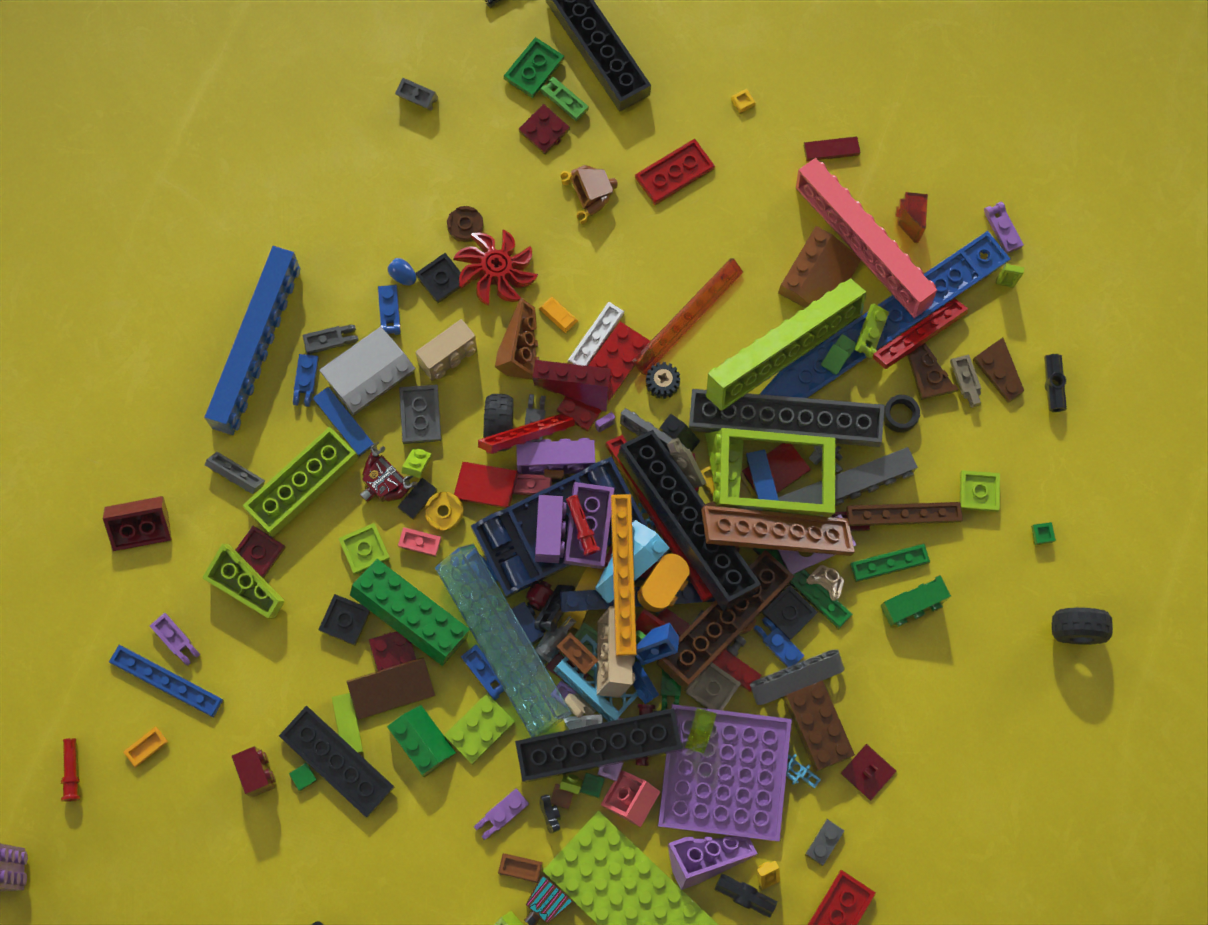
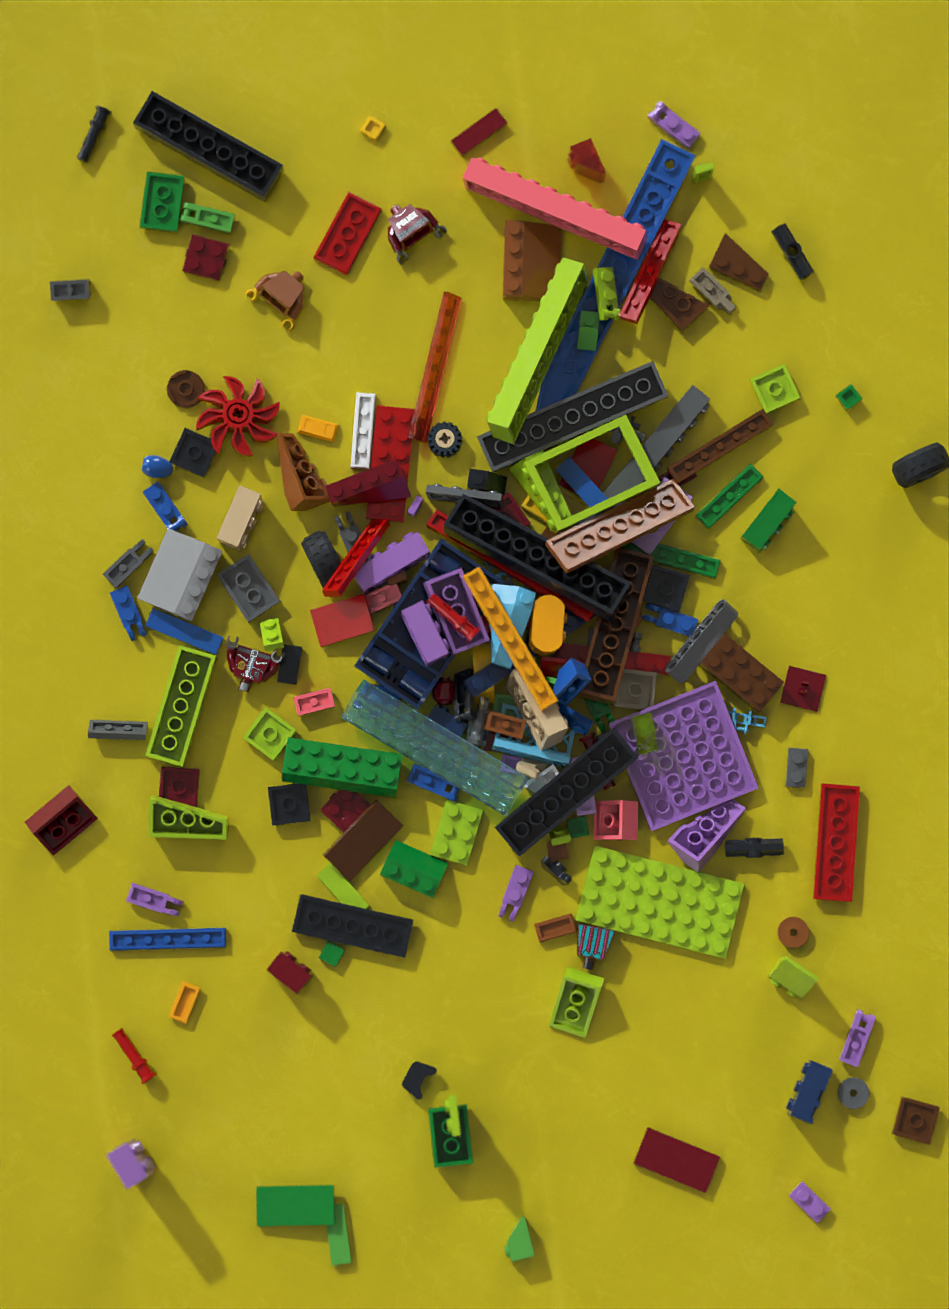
camera: 25 degrees left, 10 degrees up
blue brick [204,246,301,435] -> none
yellow tile [425,492,464,531] -> none
dark tan hinge [667,438,706,488] -> none
yellow plate [757,861,780,890] -> none
tan piece [807,565,844,601] -> none
black tyre [883,395,920,432] -> none
none -> dark red torso [388,205,447,264]

